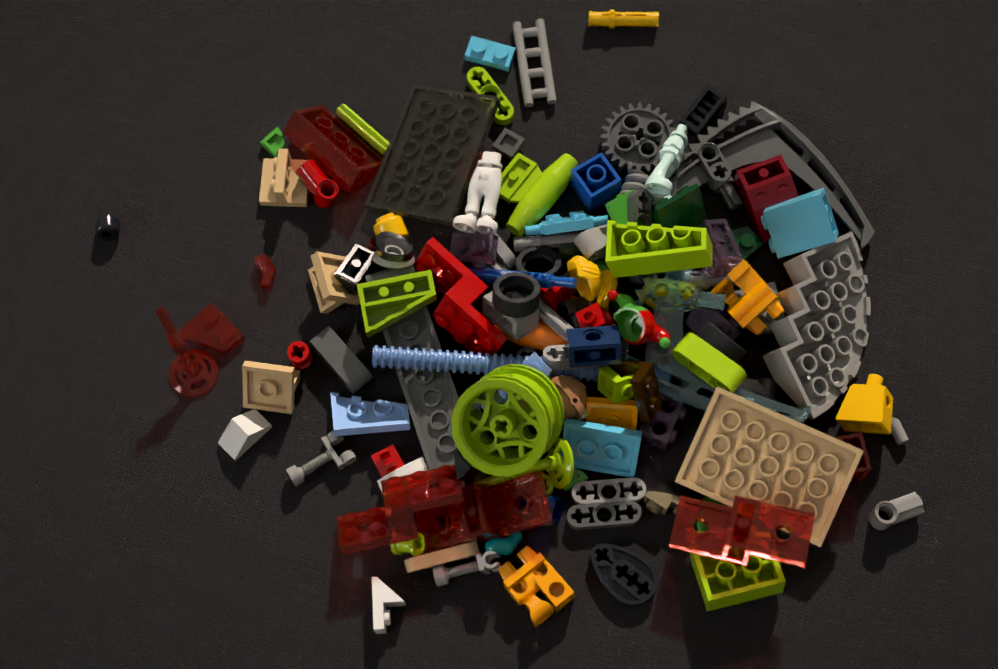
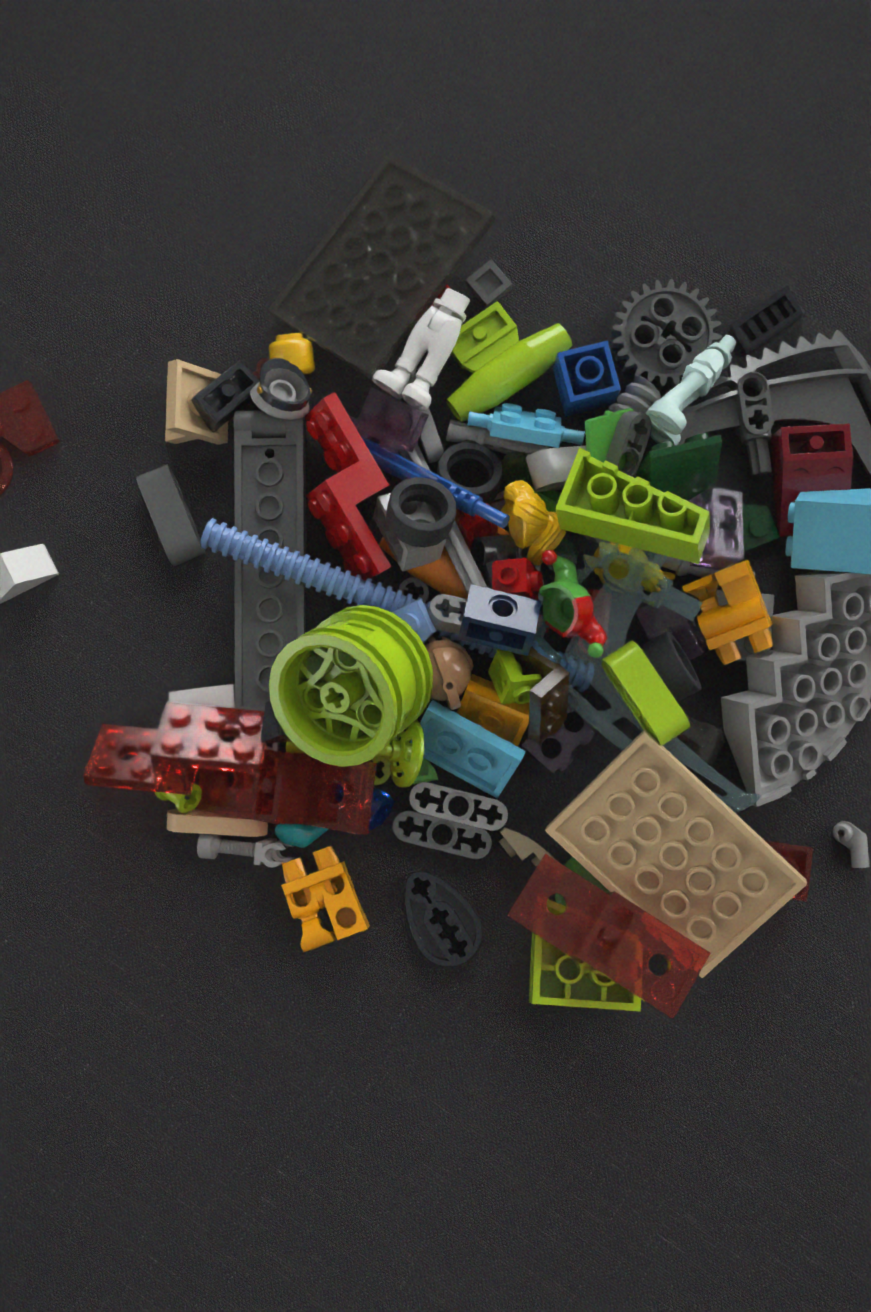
camera: 15 degrees right, 15 degrees up
tan bracket [242,361,300,414] -> none
clear red arm [253,254,276,290] -> none
tan bracket [259,149,310,207] -> none
bright green tile [260,127,285,157] -> none
clear red slope [283,105,388,193] -> none
light grey bar [286,430,357,487] -> none
red bush [287,341,313,370] -> none
red piece [296,160,339,208] -> none
light blue wing [330,392,410,436] -> none
lime axle [336,104,392,155] -> none
lime wedge [357,270,437,338] -> none
red tile [371,444,404,477] -> none
white slope [372,577,406,634] -> none
medium azure plate [464,36,516,72] -> none
lime beam [467,67,514,125] -> none
light grey bar [512,19,557,108] -> none
yellow pin [588,10,659,28] -> none
yellow torso [836,374,893,434] -> none
light grey piece [869,492,924,530] -> none

